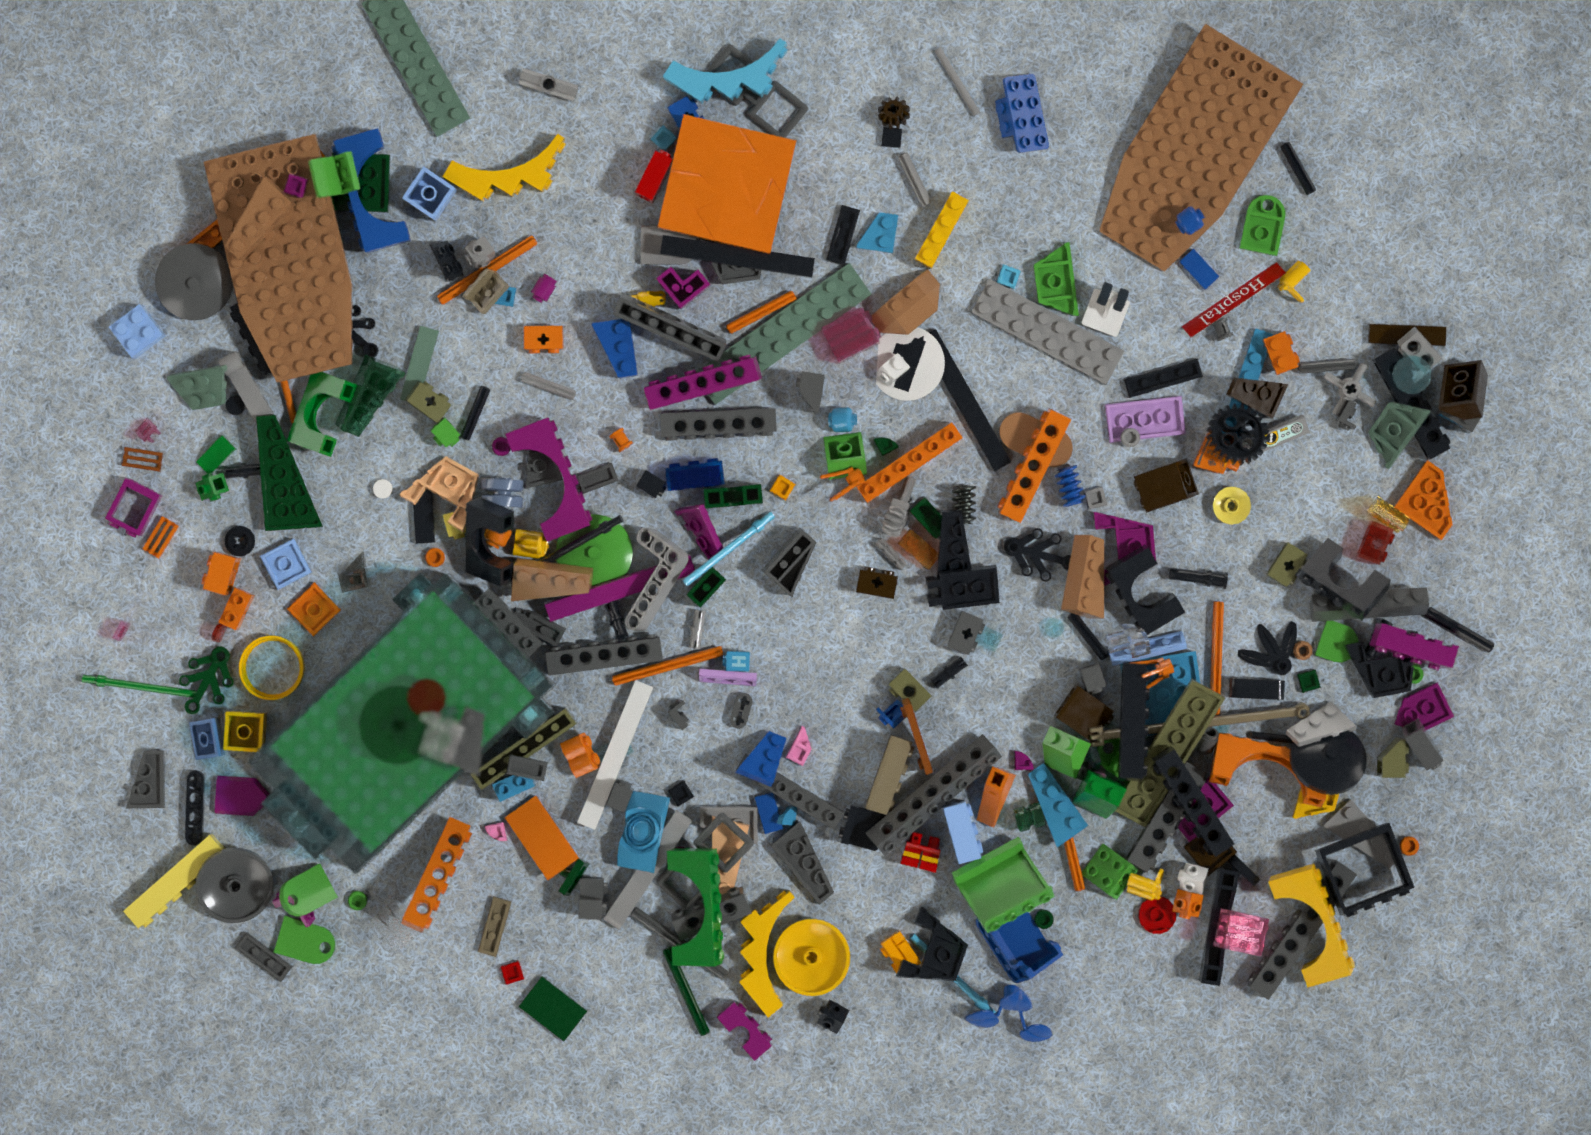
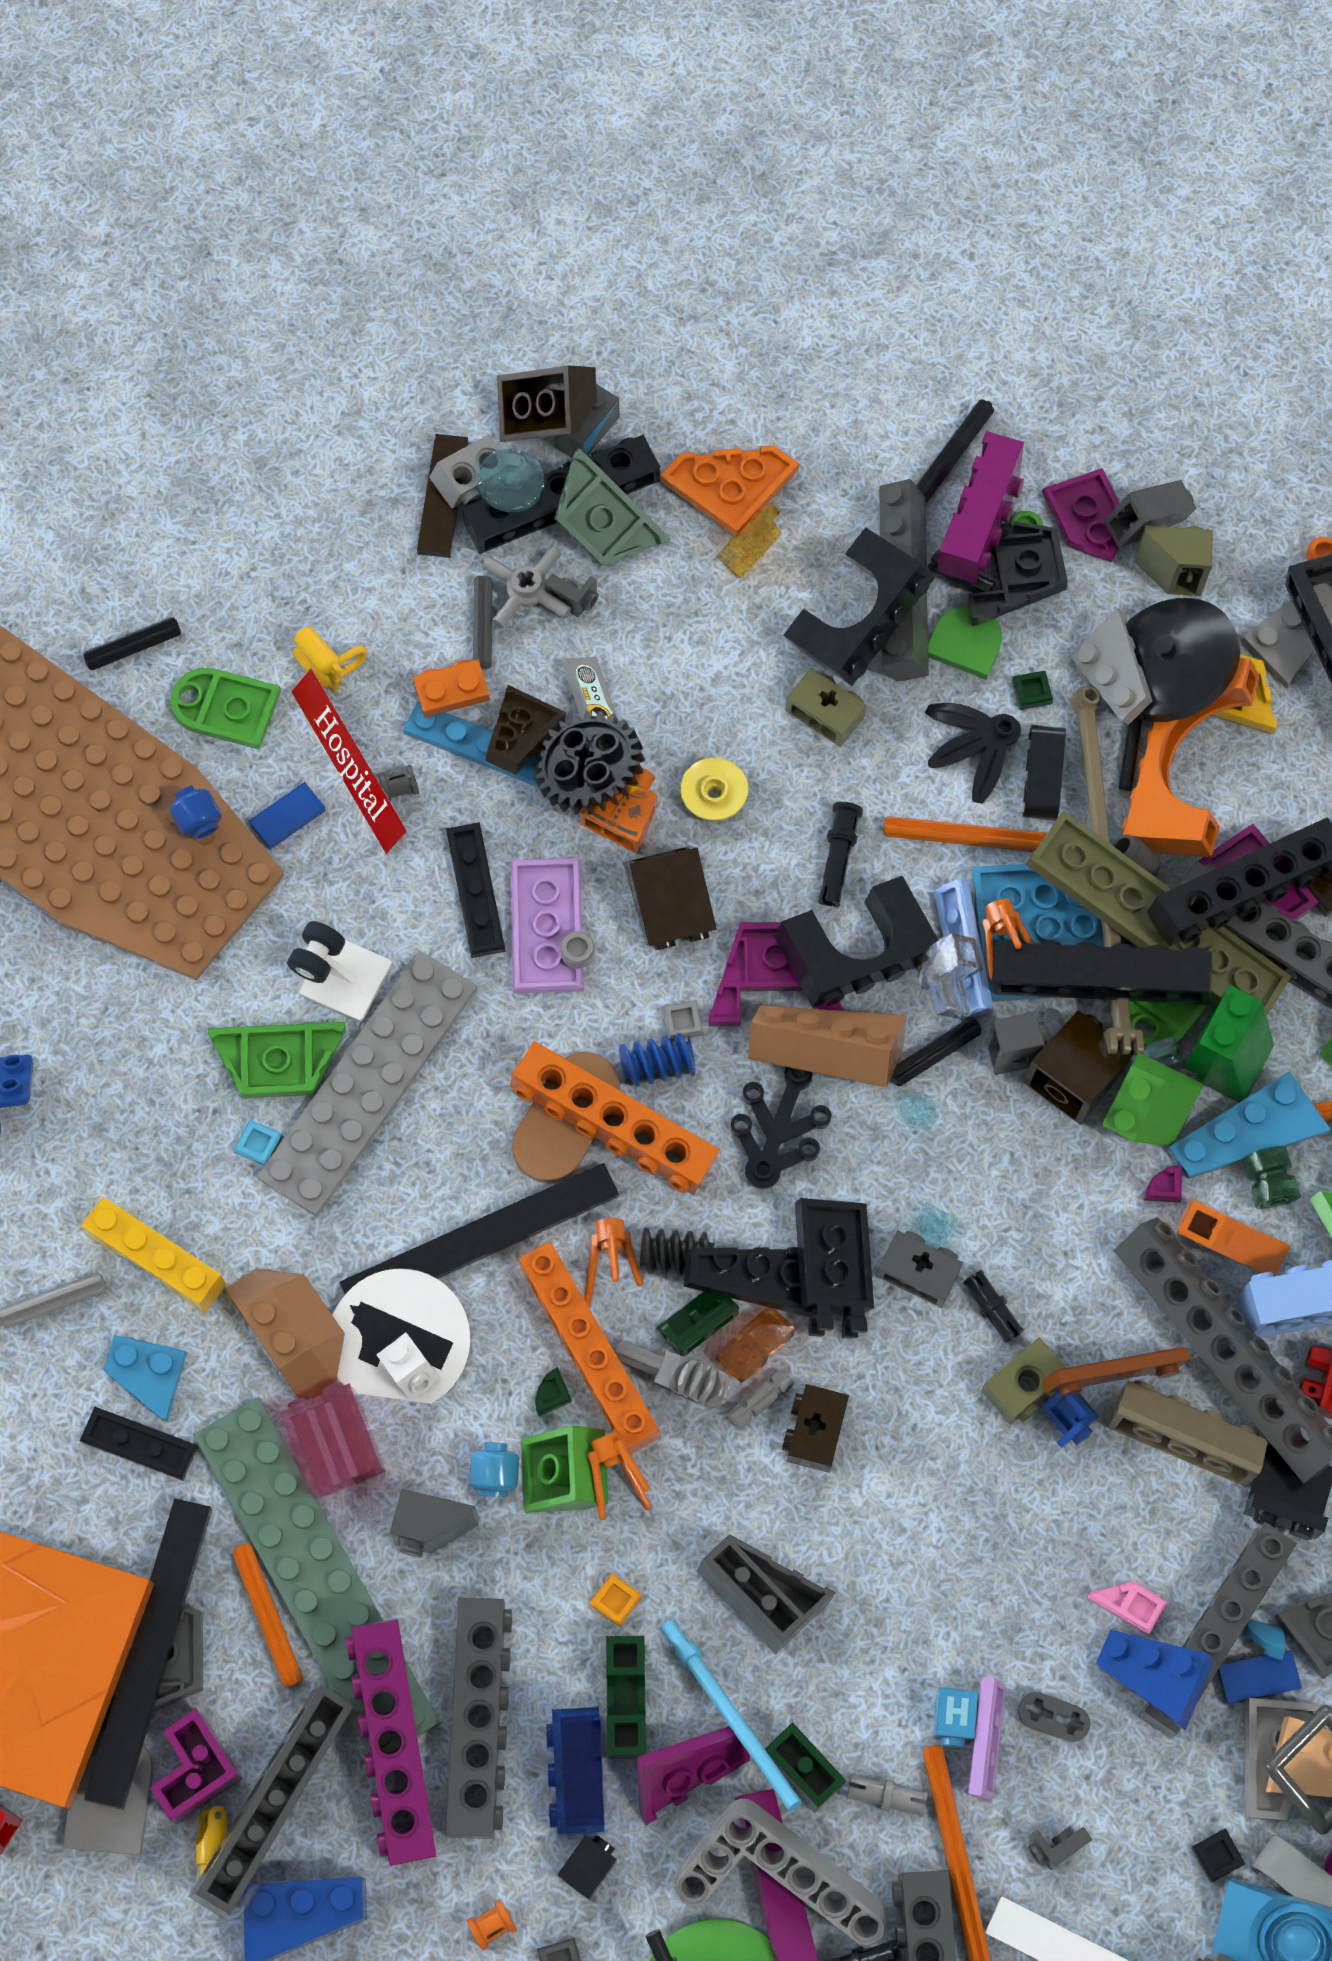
camera: 90 degrees left, 20 degrees down
medium nougat plate [1293,641,1312,660] -> none
clear red brick [1356,521,1395,565] -> none
none -> orange plant [584,1218,643,1307]

